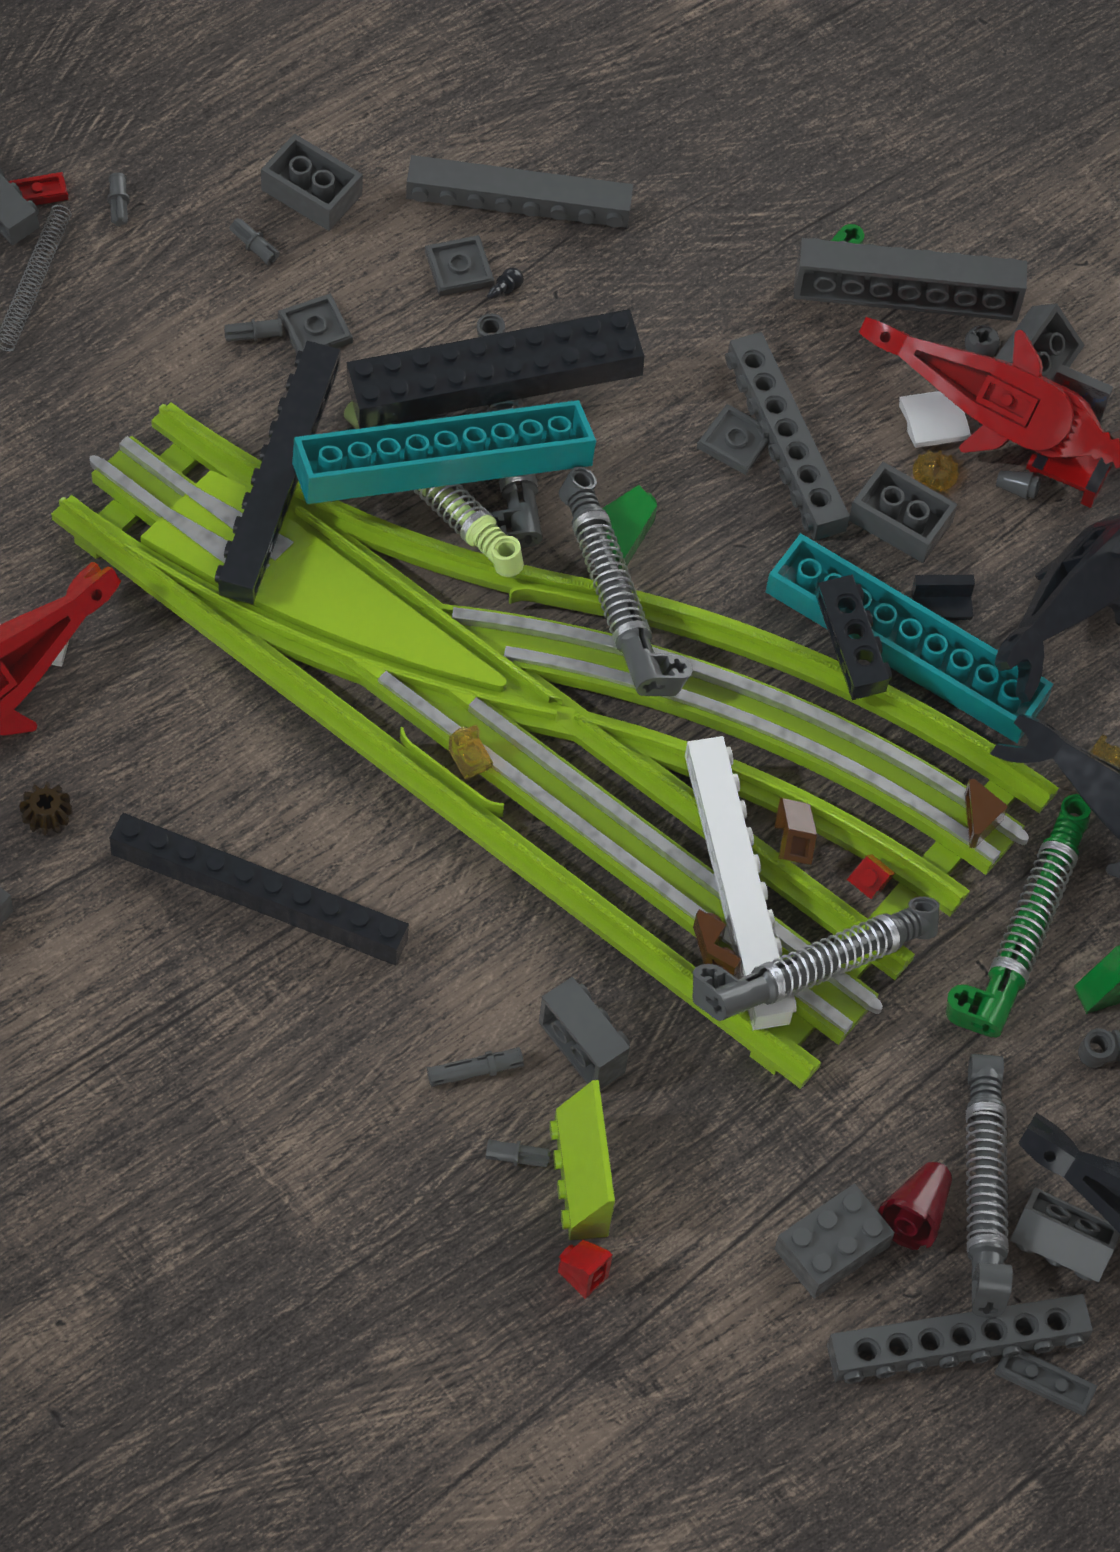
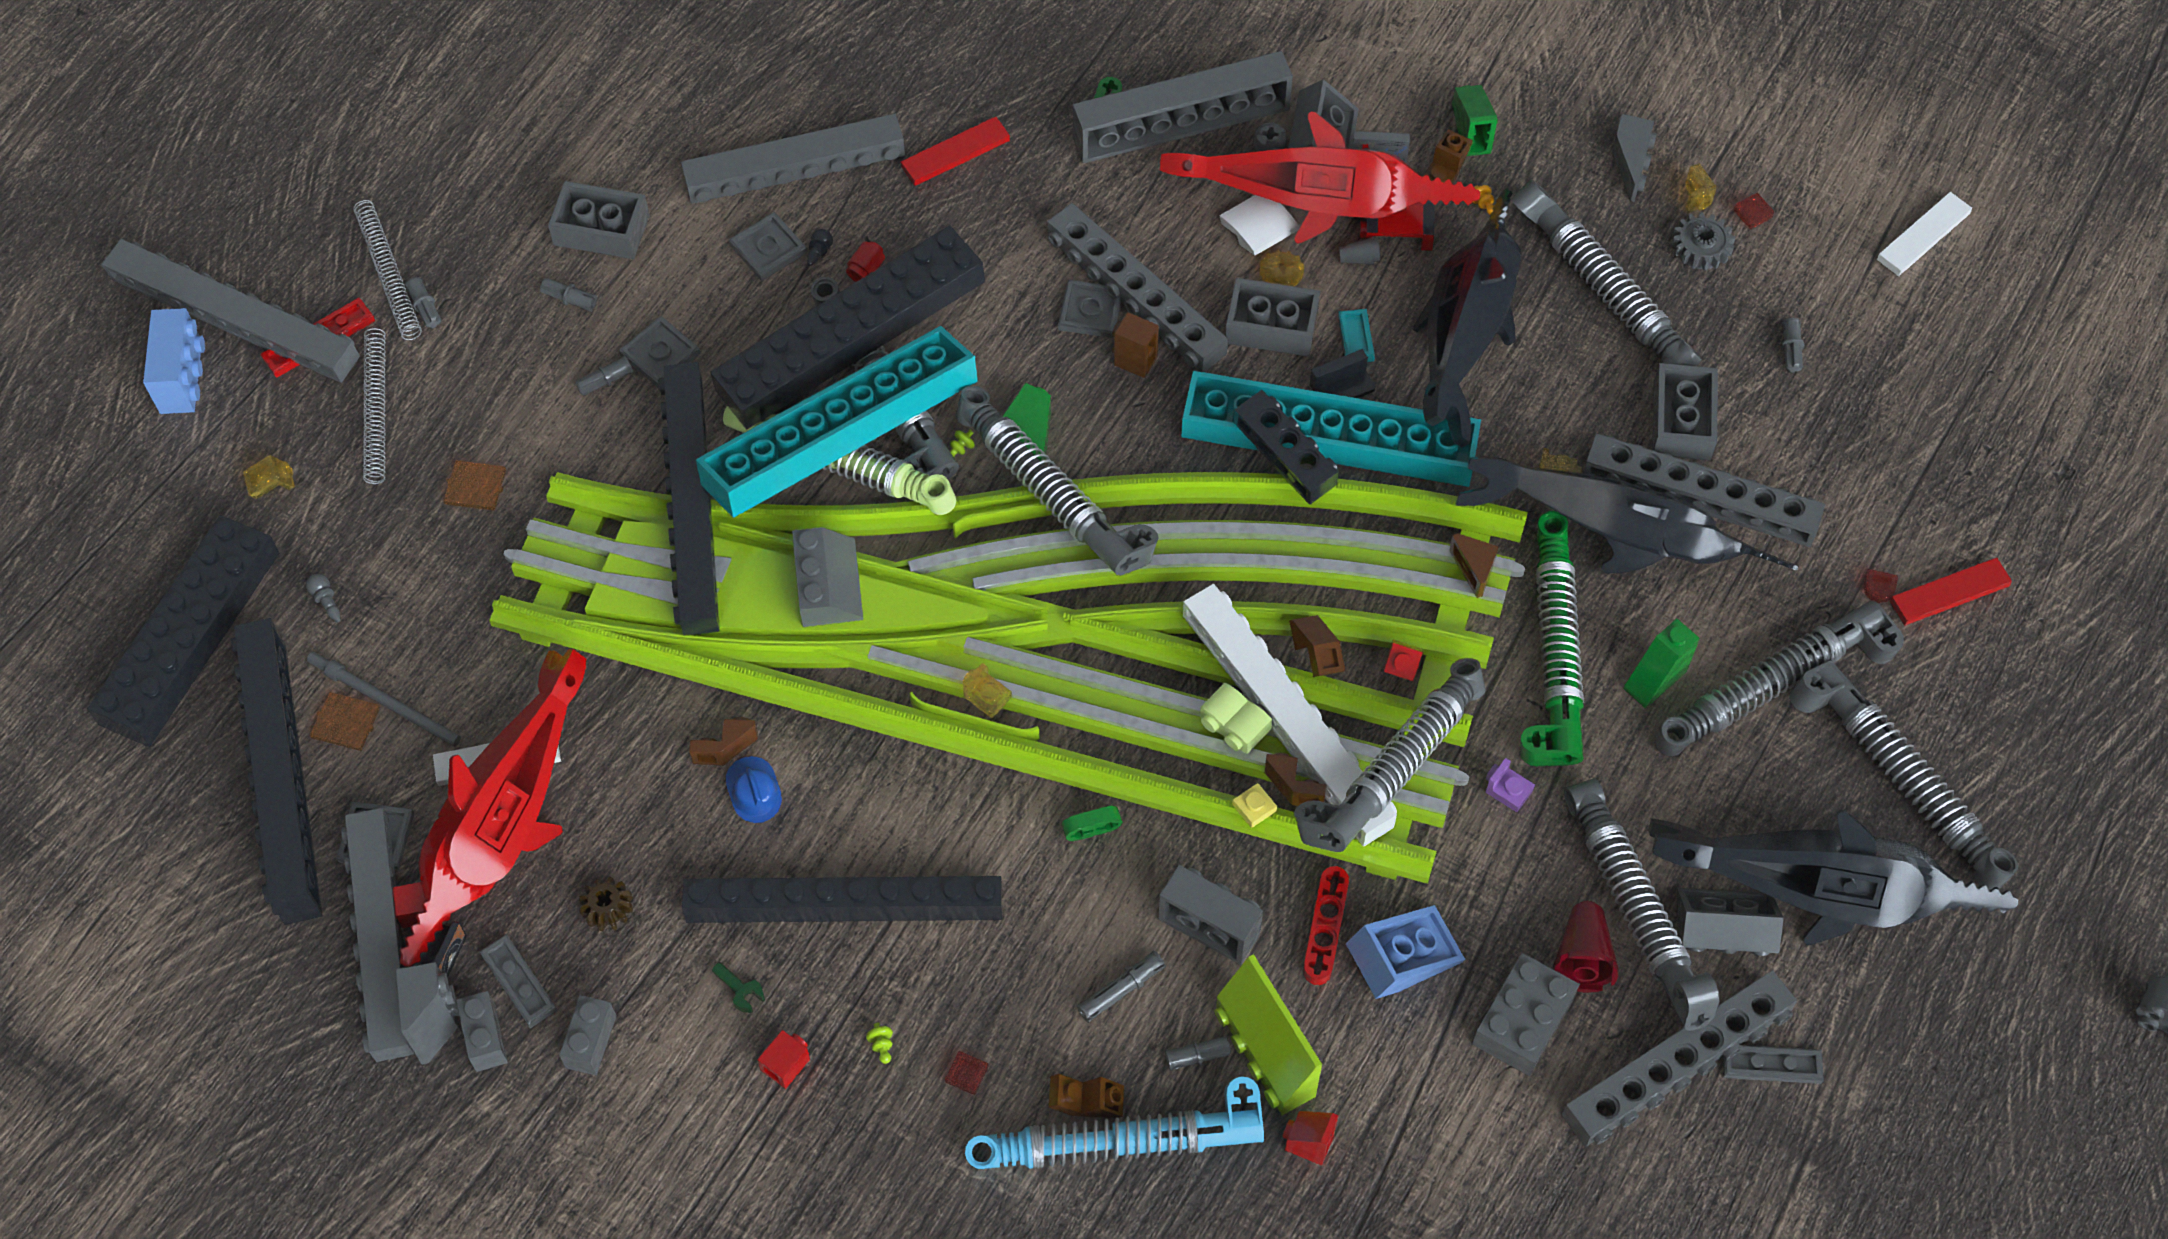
camera: 15 degrees left, 0 degrees up
none -> light grey piece [353,200,422,340]
none -> clear orange piece [444,461,506,511]
none -> reddish brown slope [689,717,758,766]
none -> dark green bar [712,962,765,1013]
none -> blue piece [726,756,782,823]
none -> red brick [757,1030,810,1089]
none -> dark grey slope [792,527,863,627]
none -> red brick [846,241,885,282]
none -> lime hair [866,1022,893,1064]
none -> red tile [901,116,1010,186]
none -> clear red tile [945,1051,989,1095]
none -> lime hair [950,430,975,458]
none -> medium azure piece [965,1076,1264,1169]
none -> reddish brown slope [1048,1074,1124,1118]
none -> green beam [1061,806,1123,841]
none -> reddish brown brick [1112,312,1159,378]
none -> yellowish green brick [1200,683,1272,754]
none -> light yellow plate [1232,783,1277,828]
none -> red beam [1303,866,1349,985]
none -> teal tile [1338,309,1375,362]
none -> medium blue slope [1346,905,1465,999]
none -> medium lavender bracket [1486,758,1535,812]

